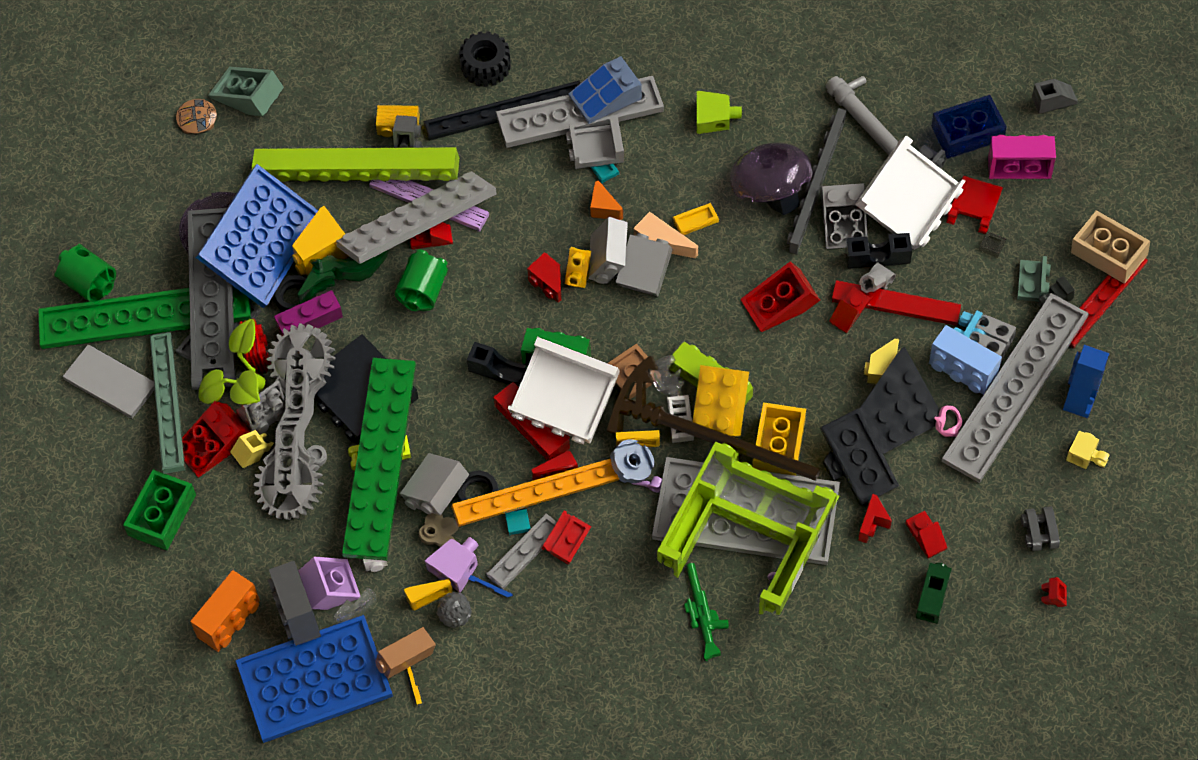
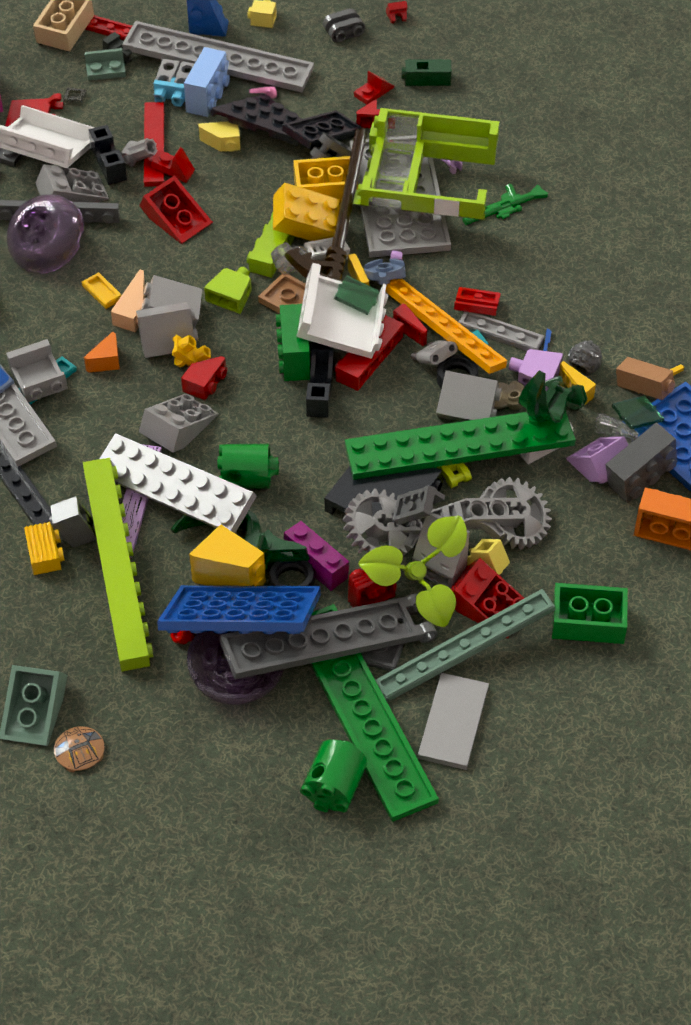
camera: 110 degrees left, 10 degrees down
none -> light grey slope [139,394,219,452]
none -> lime torso [204,267,252,314]
none -> dark grey brick [310,133,352,159]
none -> clear green piece [334,275,380,315]
none -> dark grey bracket [392,486,445,525]
none -> light grey piece [411,340,458,365]
none -> dark green piece [518,370,588,424]
none -> clear green piece [612,396,664,430]

